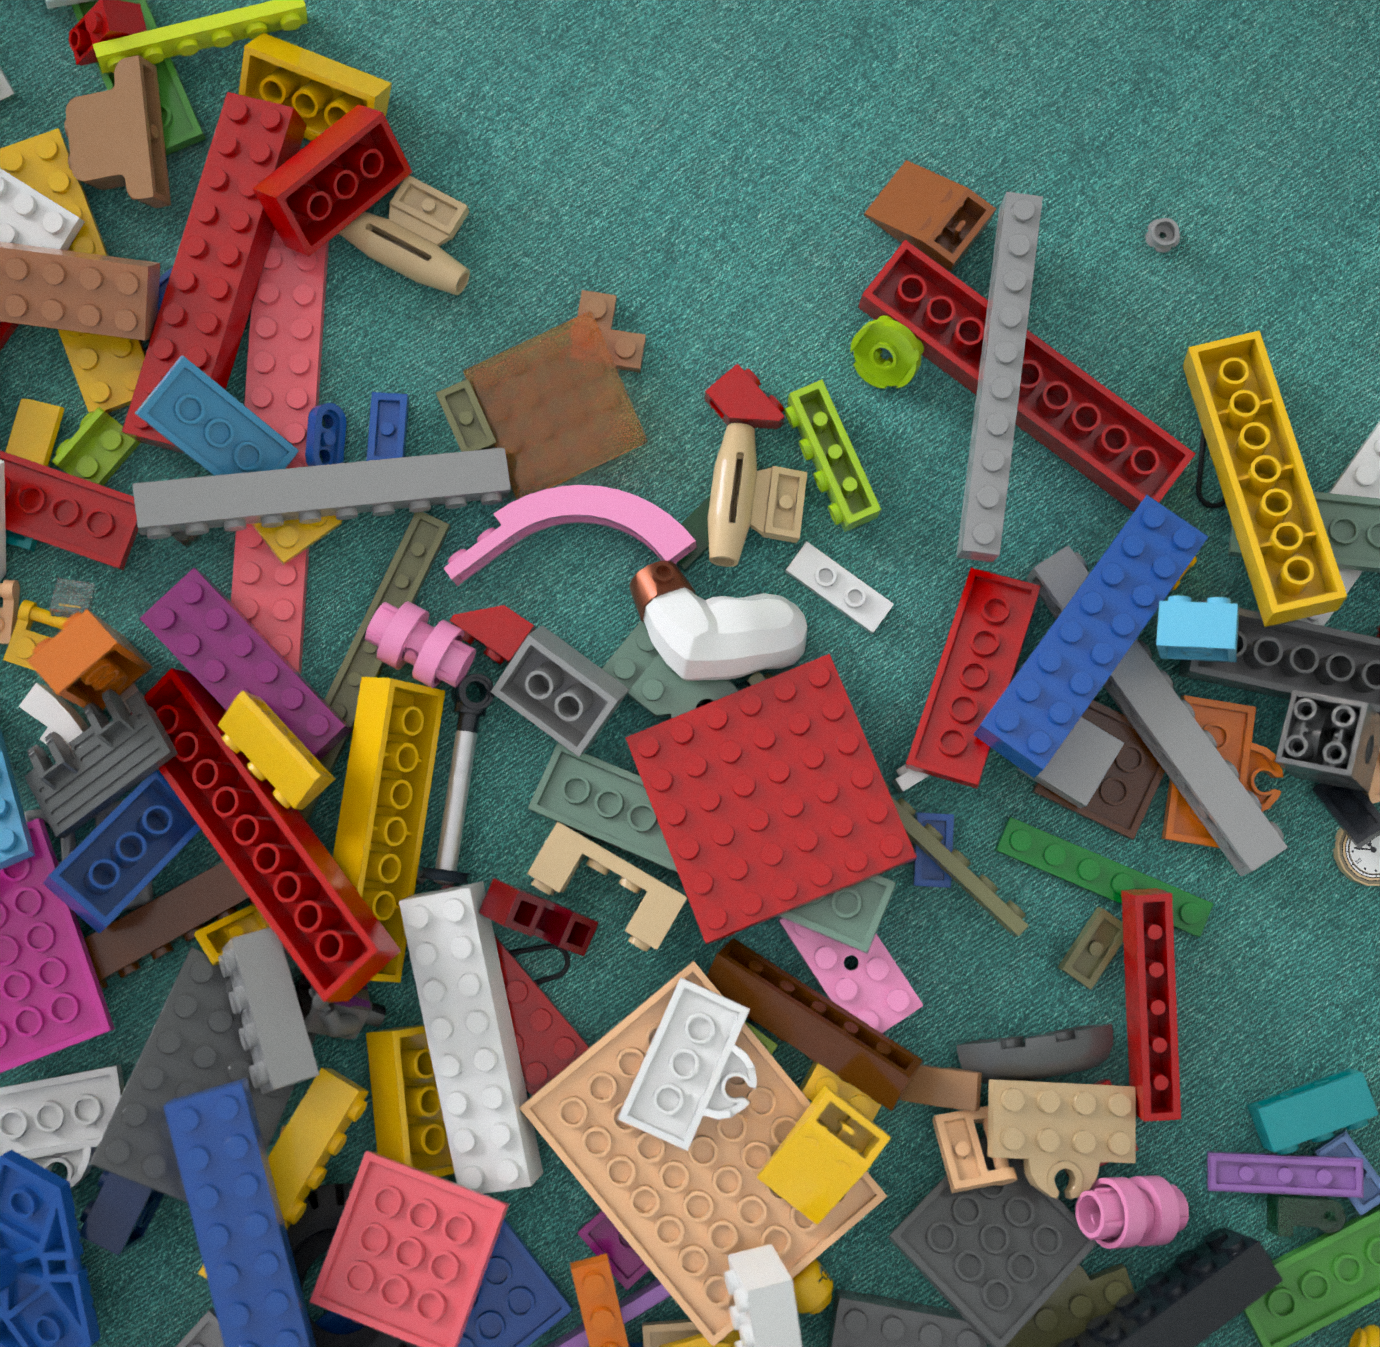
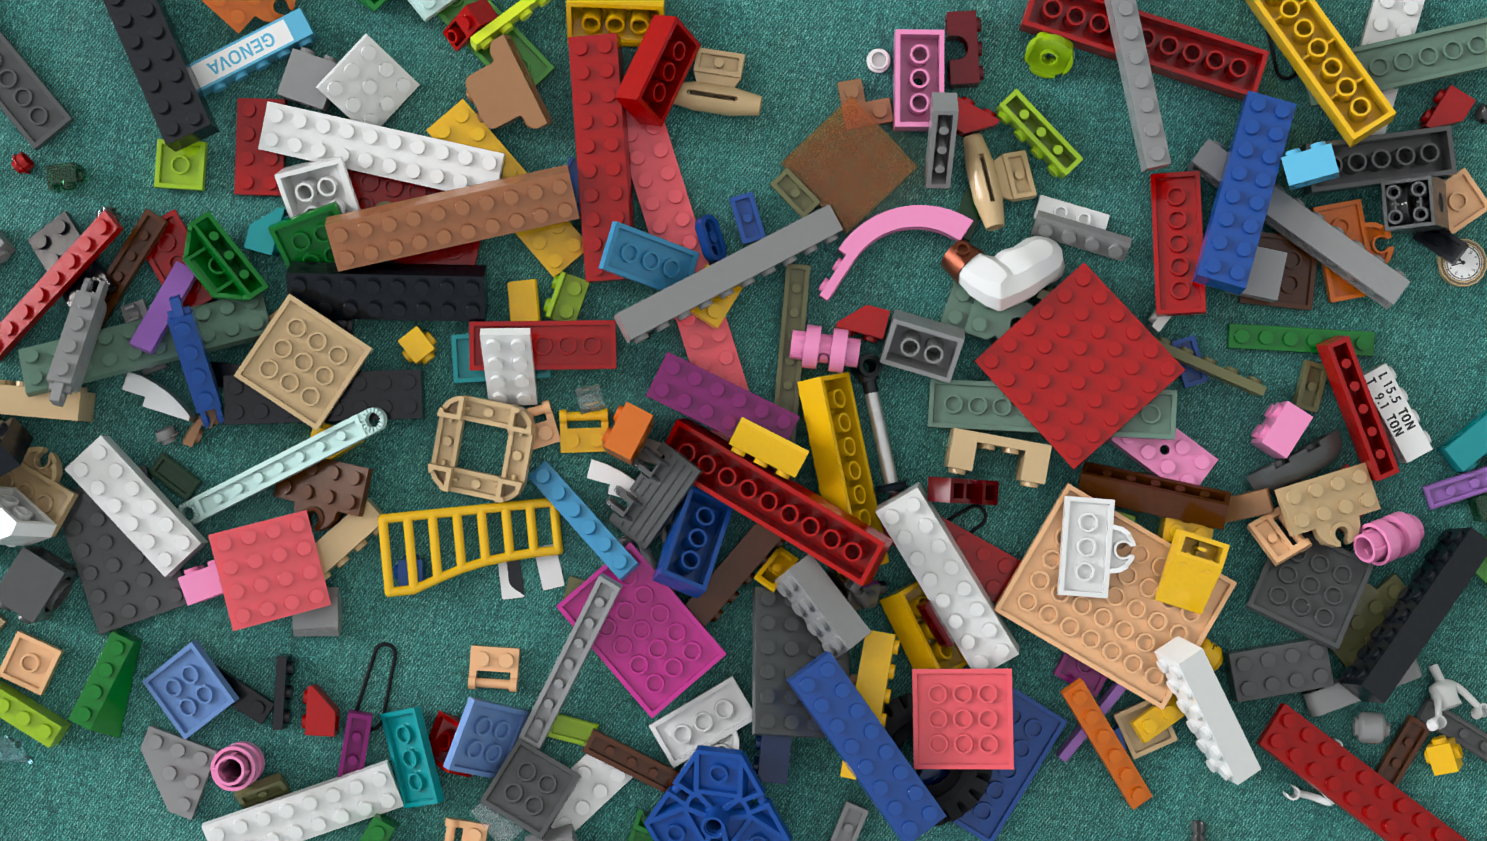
camera: 20 degrees left, 5 degrees up
none -> white plate [866,48,891,73]
none -> bright pink brick [893,29,945,132]
none -> dark red slope [916,598,954,647]
none -> light grey brick [925,92,959,189]
none -> dark red arch [945,10,984,89]
none -> light grey plate [1031,210,1132,262]
none -> bright pink brick [1250,401,1313,459]
none -> white brick [1363,363,1433,463]

